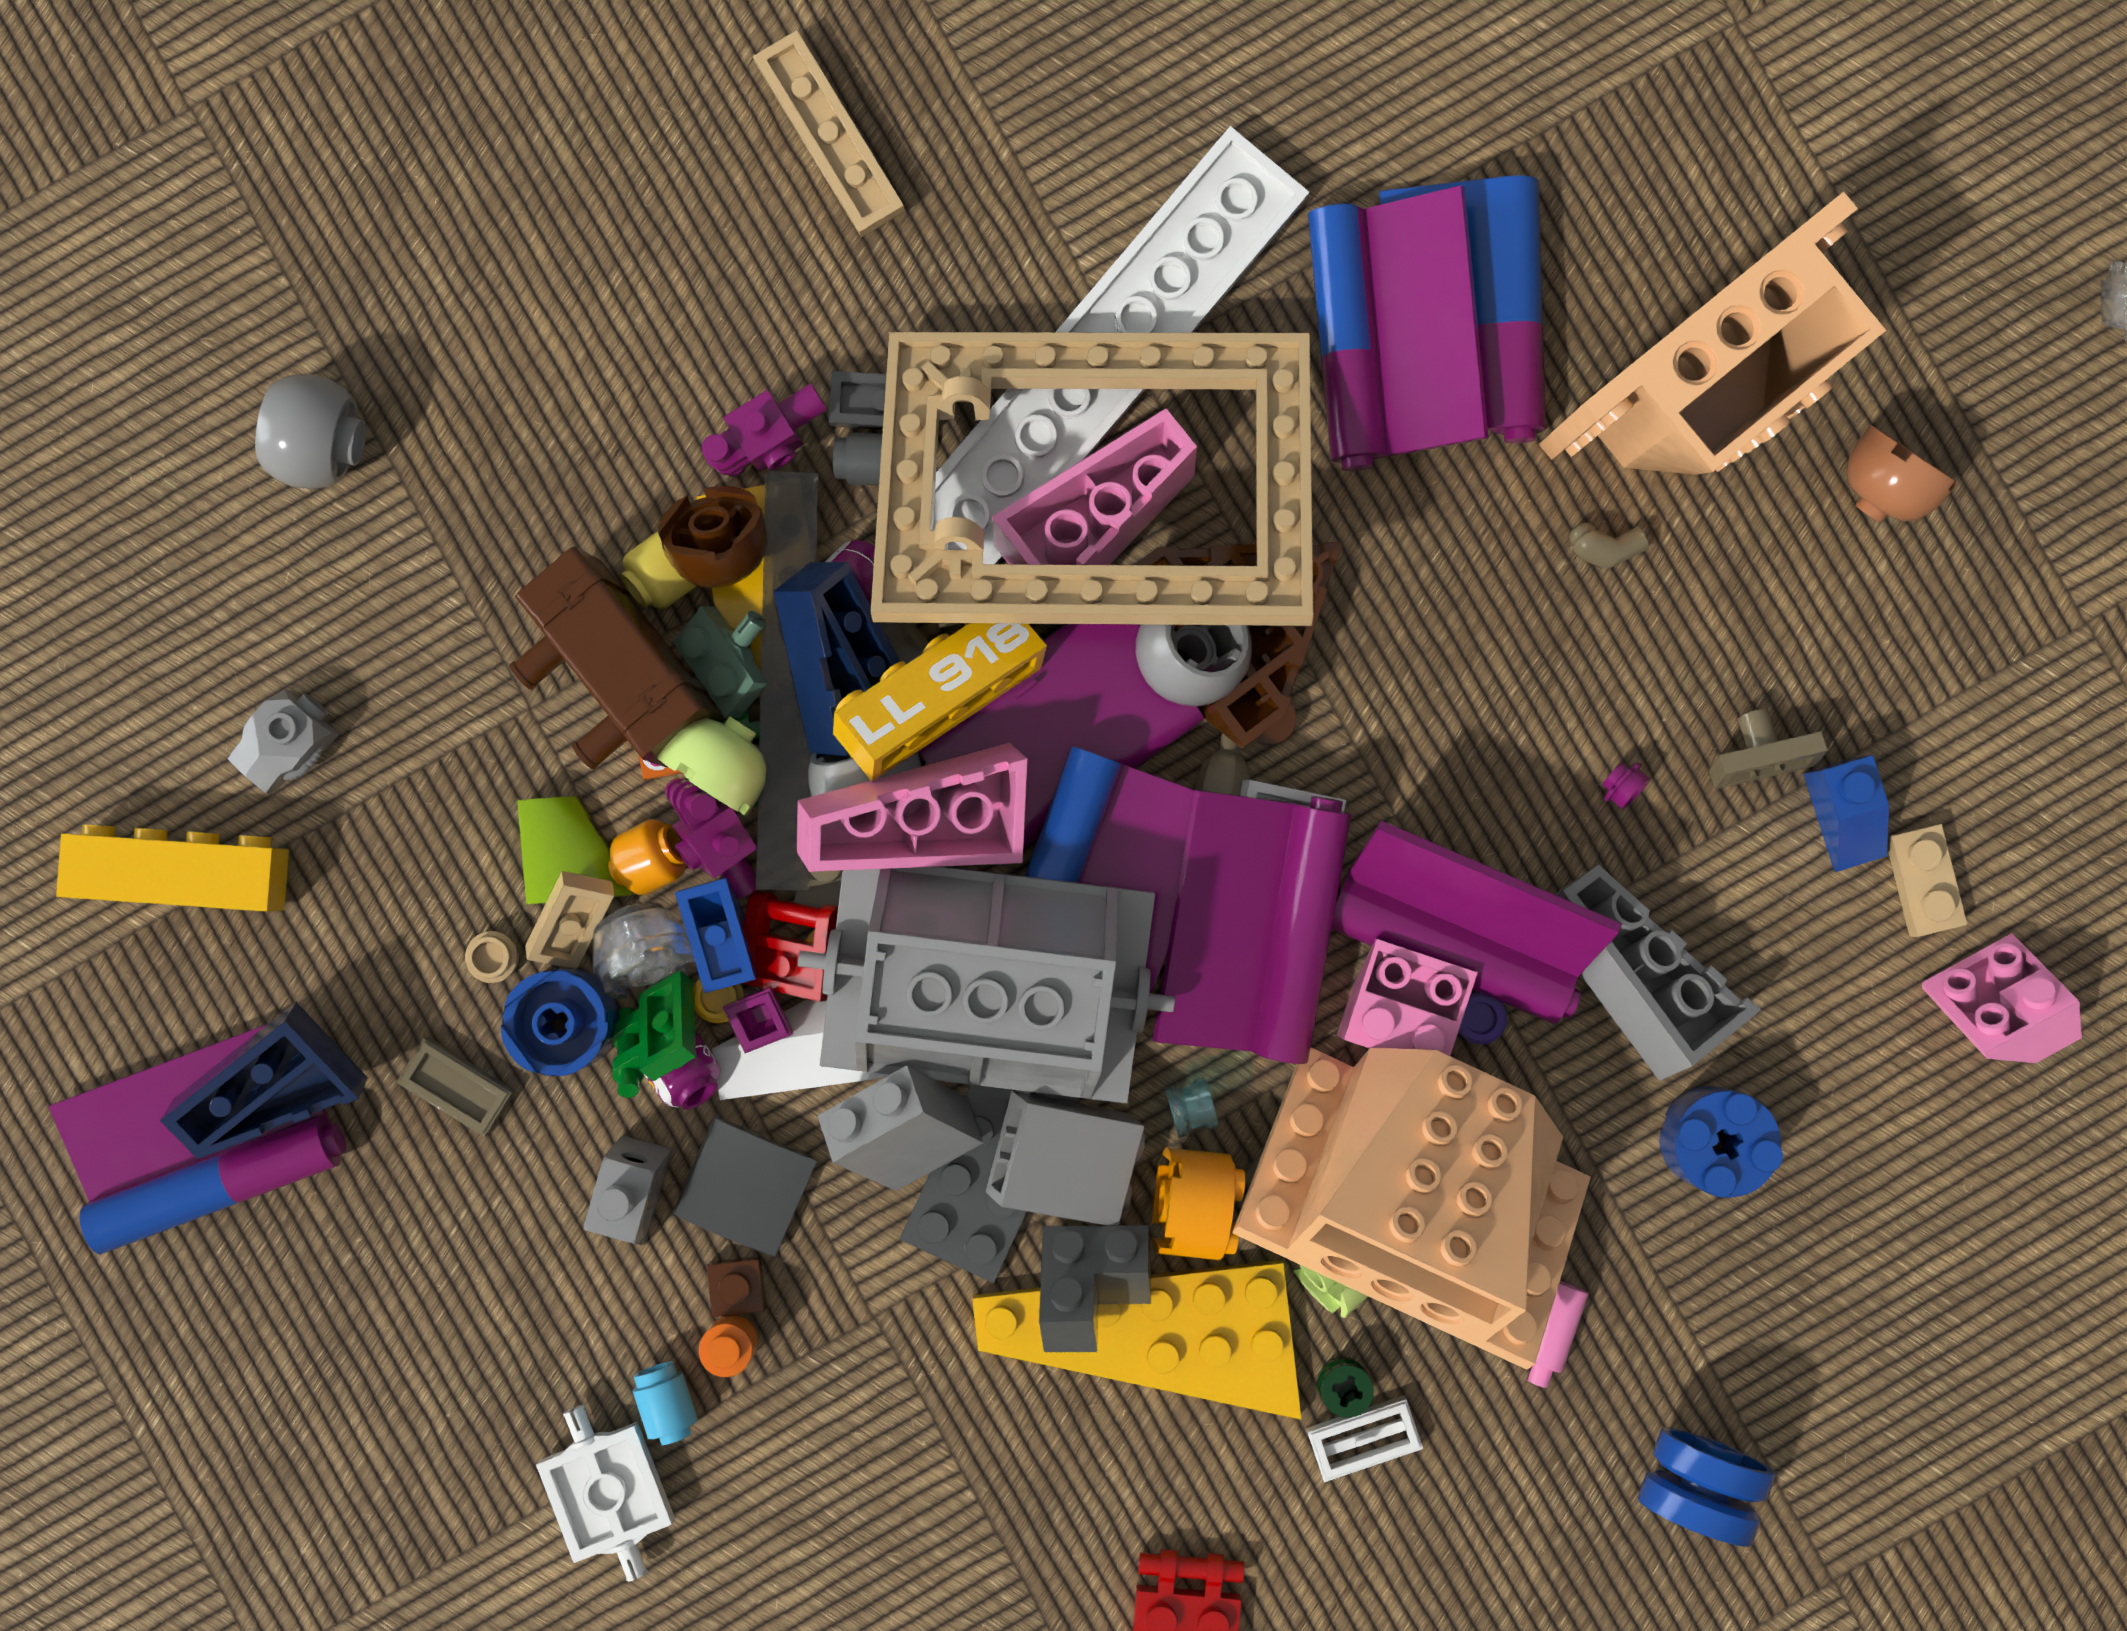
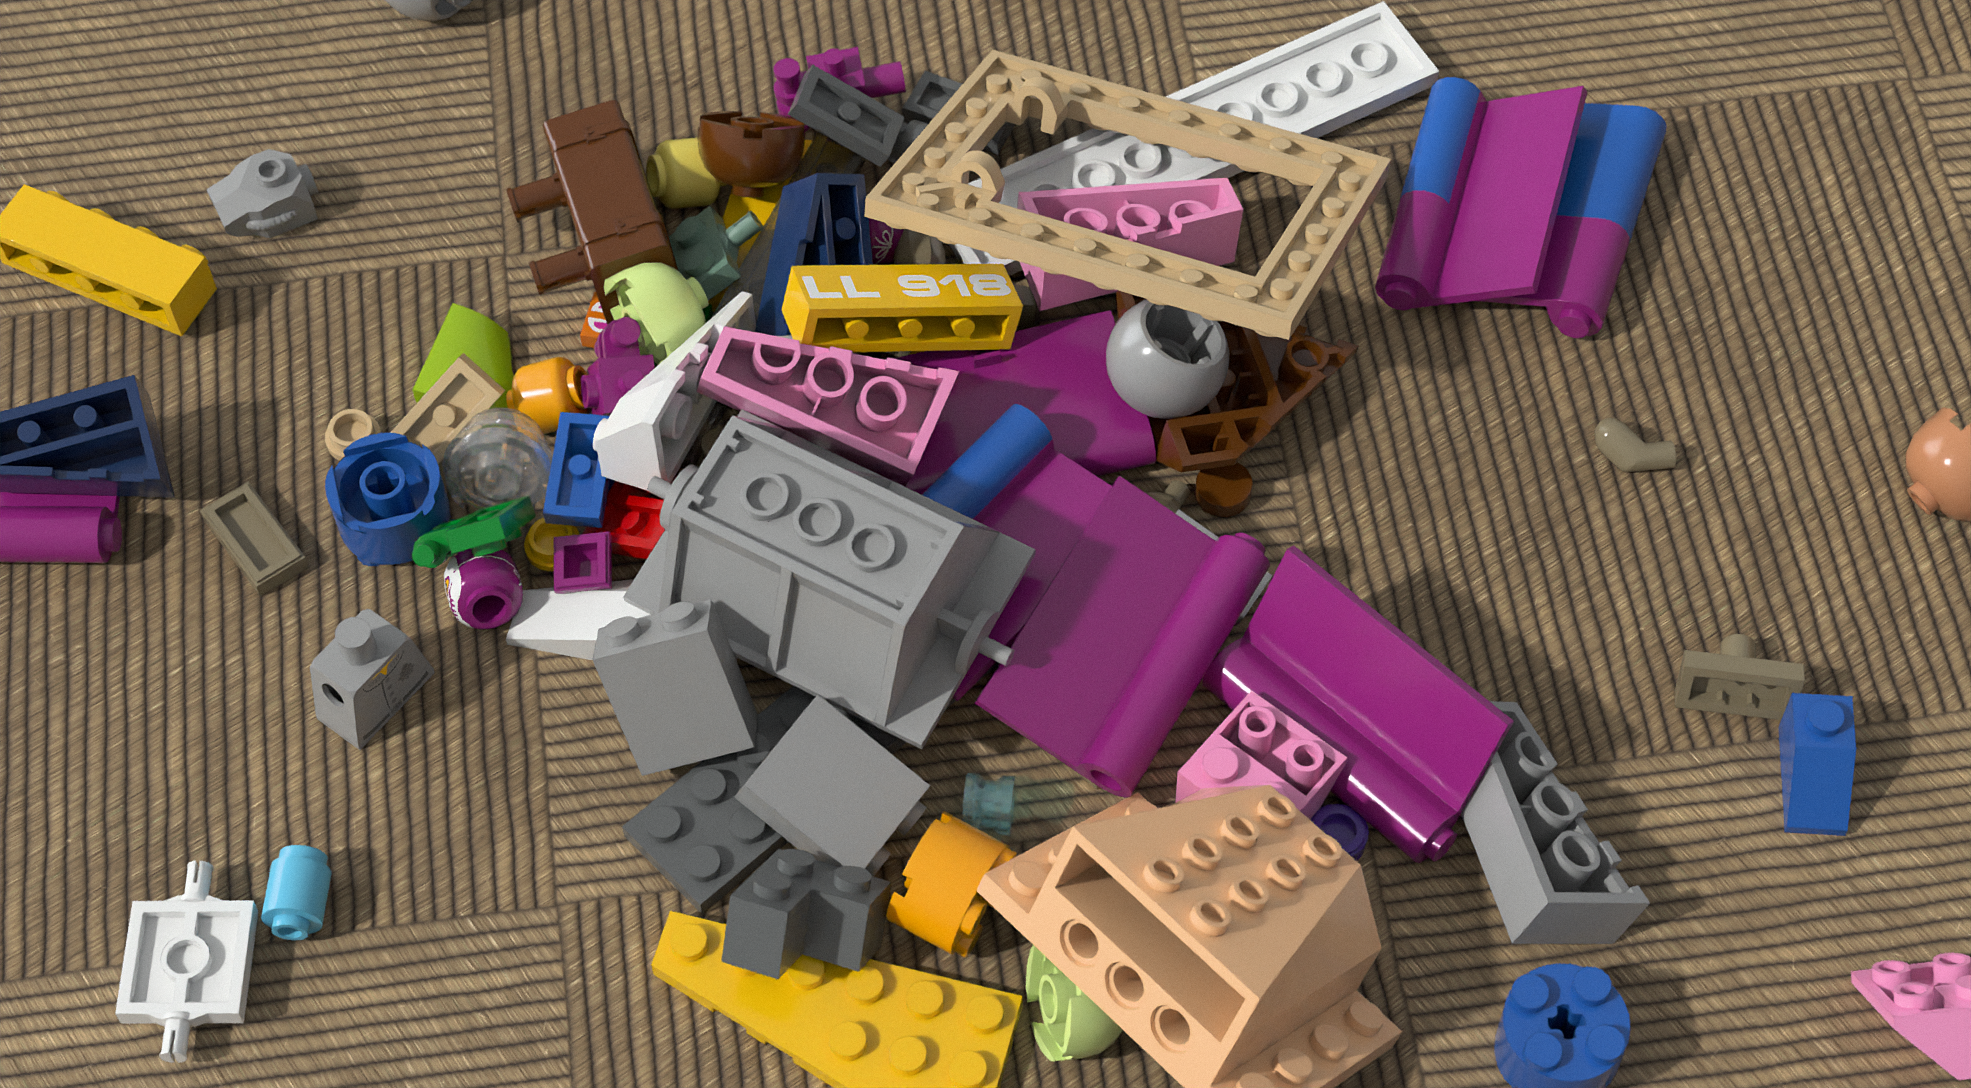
camera: 20 degrees right, 30 degrees down
dark grey slope [673,1116,817,1257] -> none
orange brick [699,1315,758,1377] -> none
reddish brown plate [706,1256,767,1317] -> none
light nougat wedge [1539,192,1887,475] -> none
magenta plate [1602,762,1651,810] -> none
tan plate [1887,824,1967,937] -> none
none -> white wedge [593,291,756,490]
none -> dark grey plate [788,65,905,167]

